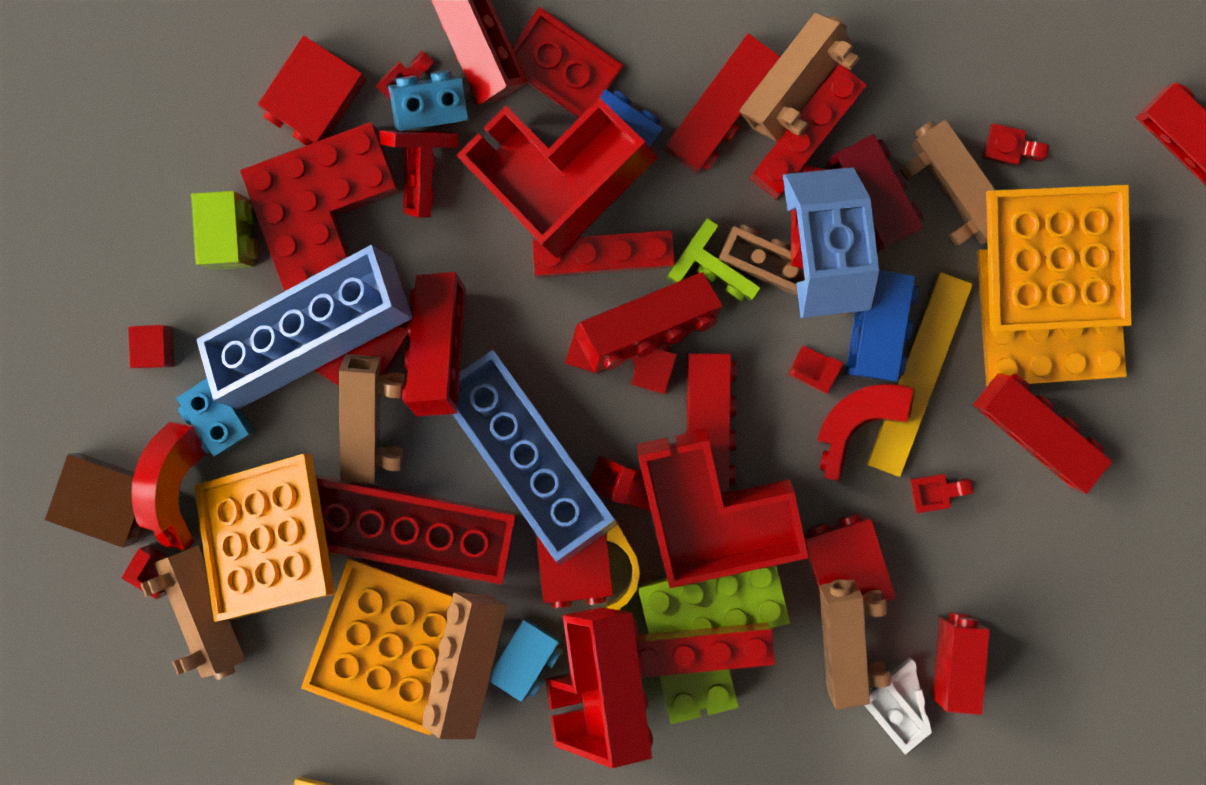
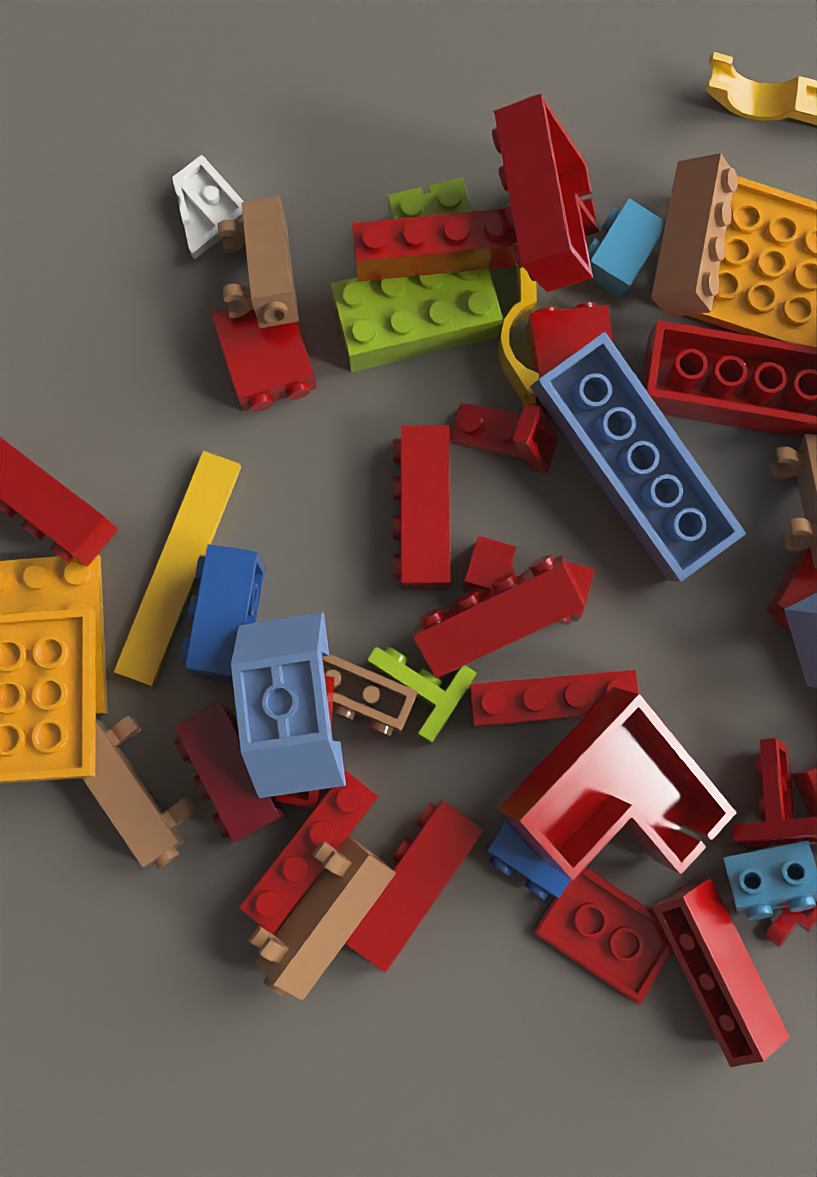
camera: 170 degrees right, 10 degrees down
red brick [402,272,466,416] -> none
red piece [637,429,809,589] -> none
red panel [787,346,843,394] -> none
red arch [817,384,915,482] -> none
red plate [909,473,974,514] -> none
red brick [932,612,990,715] -> none
red plate [982,123,1050,166] -> none

